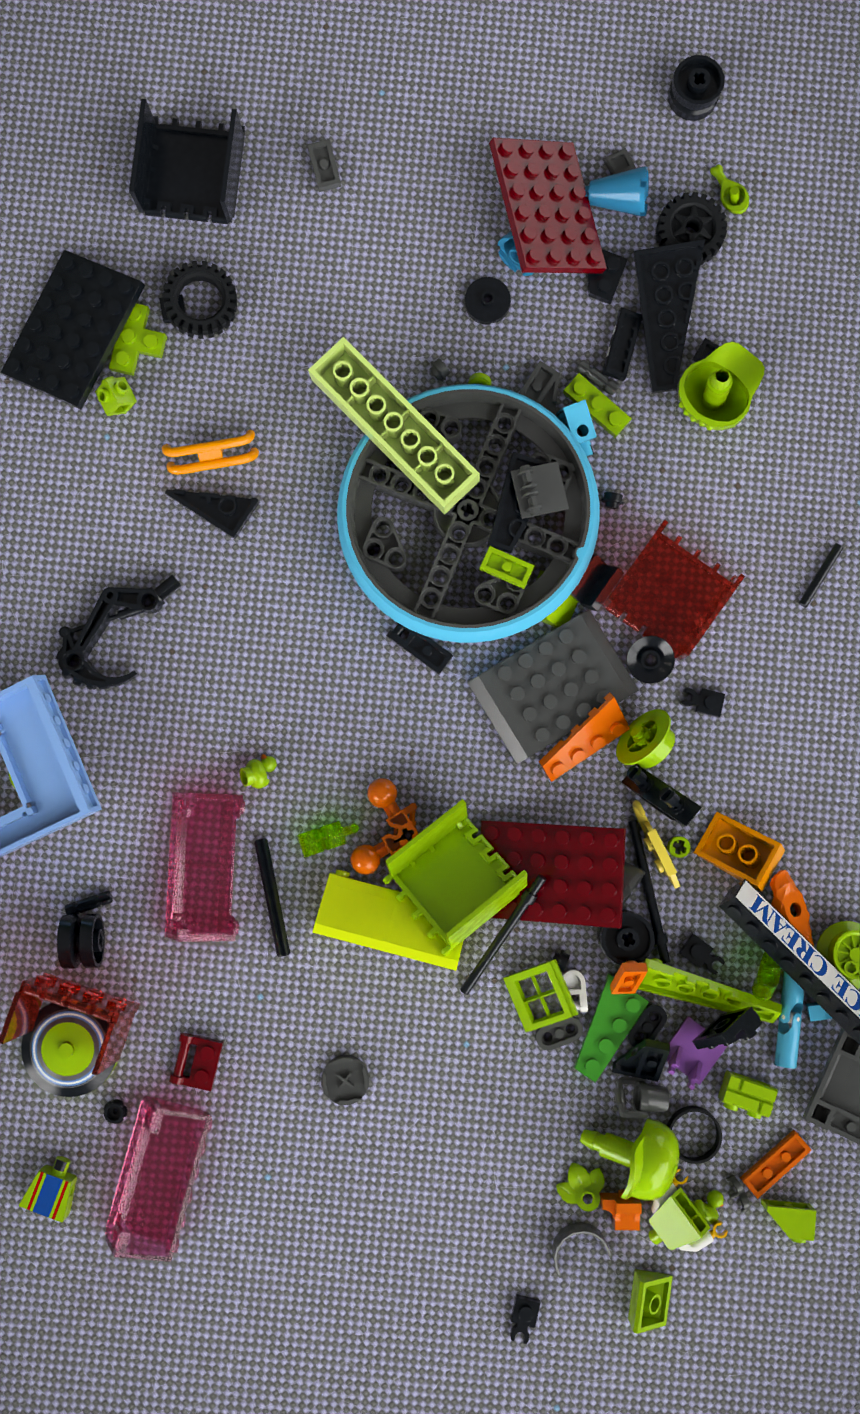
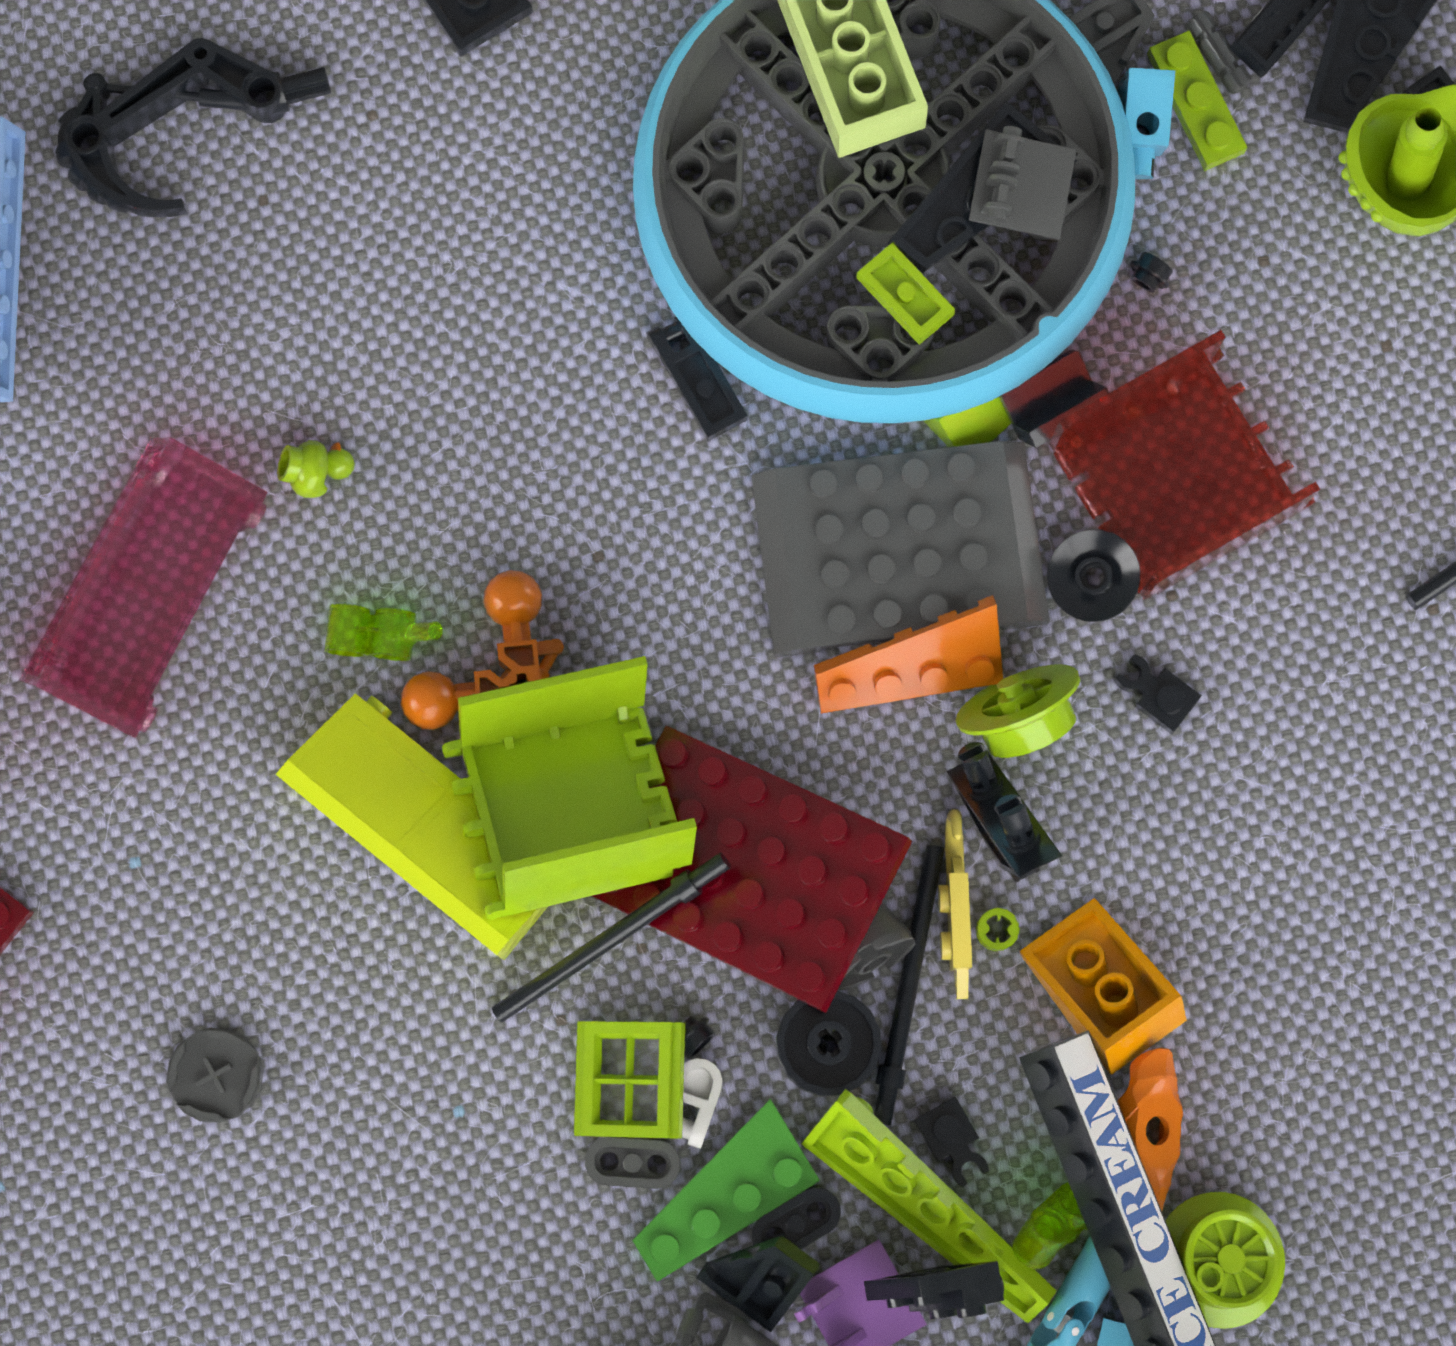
camera: 25 degrees right, 5 degrees down
black axle [254,838,290,957] -> none
orange plate [610,961,648,994] -> none

